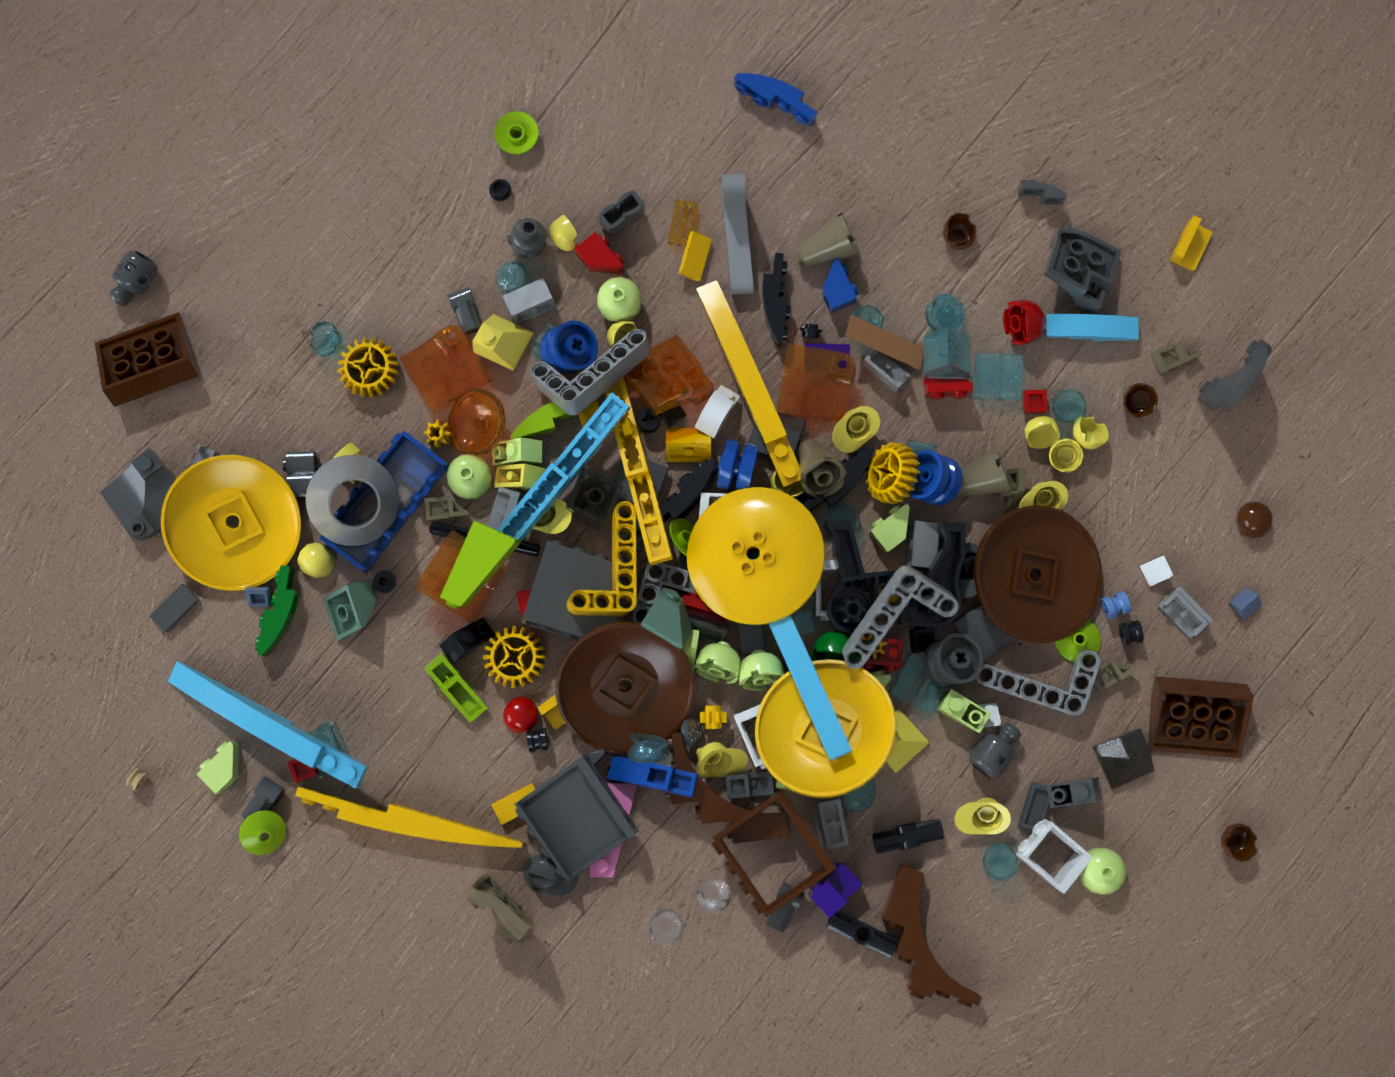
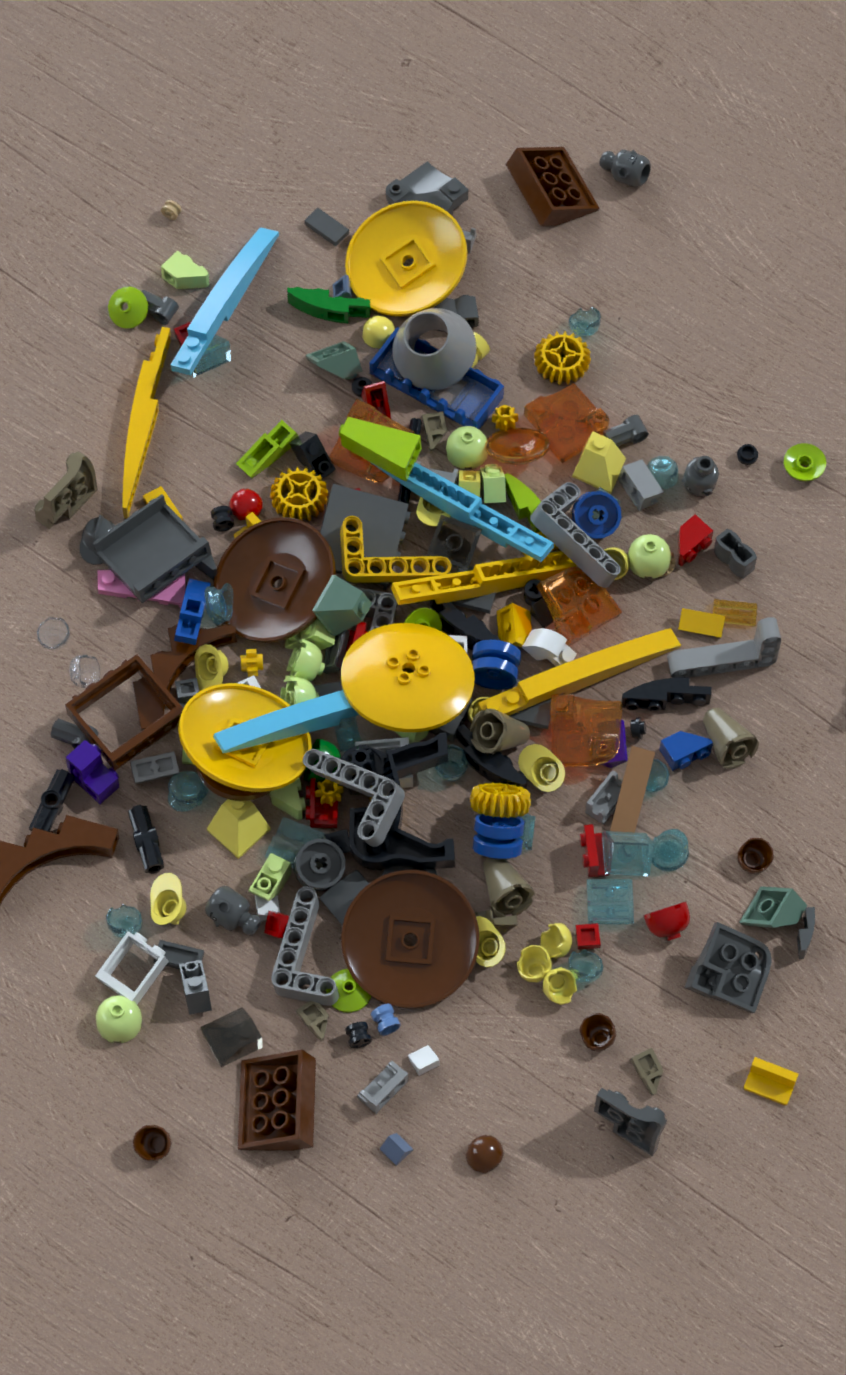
camera: 80 degrees right, 20 degrees down
light yellow hair [549,215,579,251] -> none
dark grey tile [681,719,704,746] -> none
yellowish green slope [869,504,910,555] -> none
light grey hinge [905,521,939,570] -> none
medium azure slope [1046,314,1139,341] -> none
none -> red plate [264,911,289,938]
none -> red slope [361,381,391,423]
none -> sand green slope [739,886,808,928]

